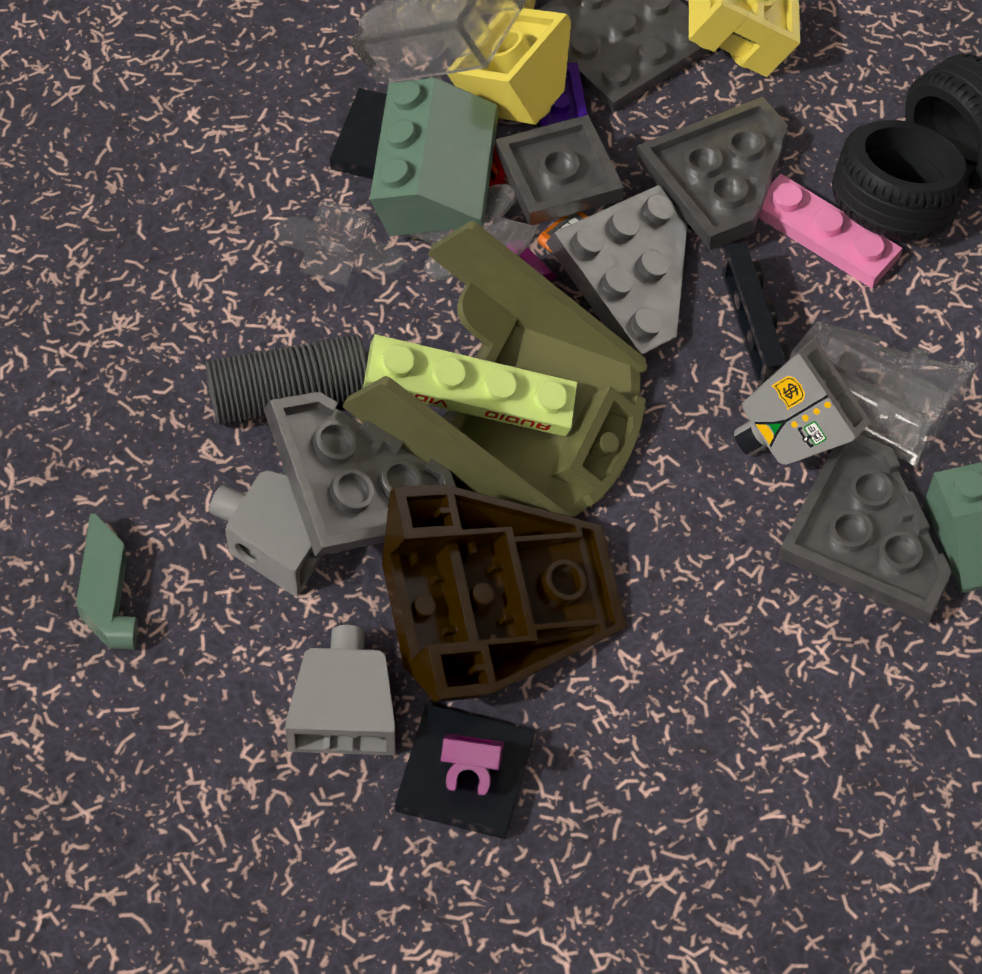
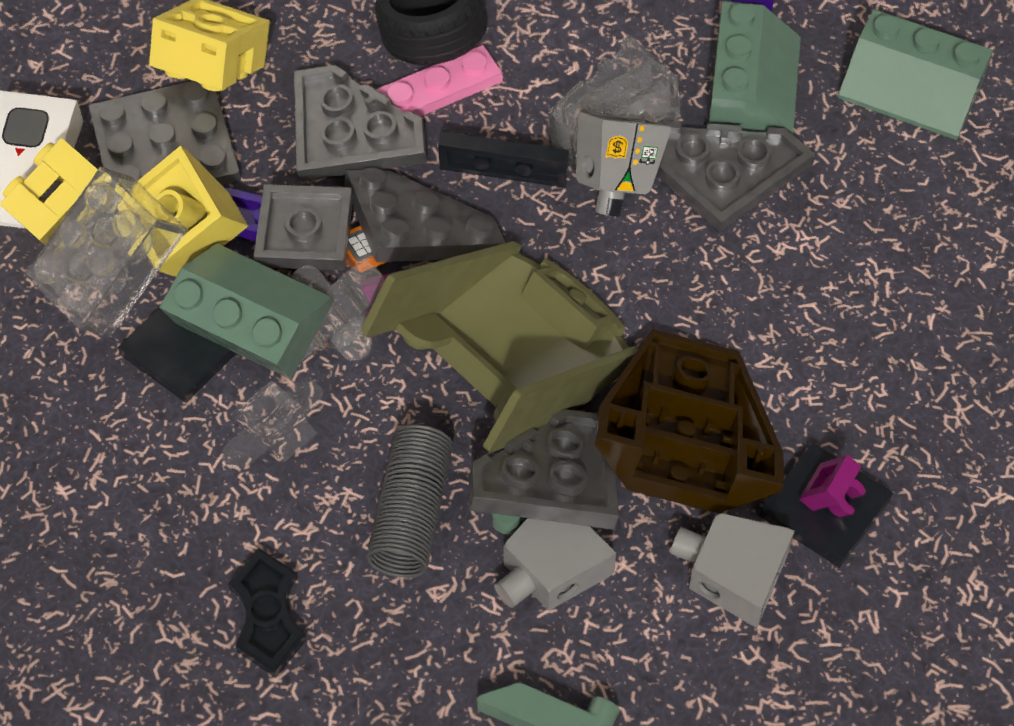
camera: 65 degrees left, 0 degrees up
yellowish green plate [363,334,577,437] -> none
none -> black tile [228,548,306,678]

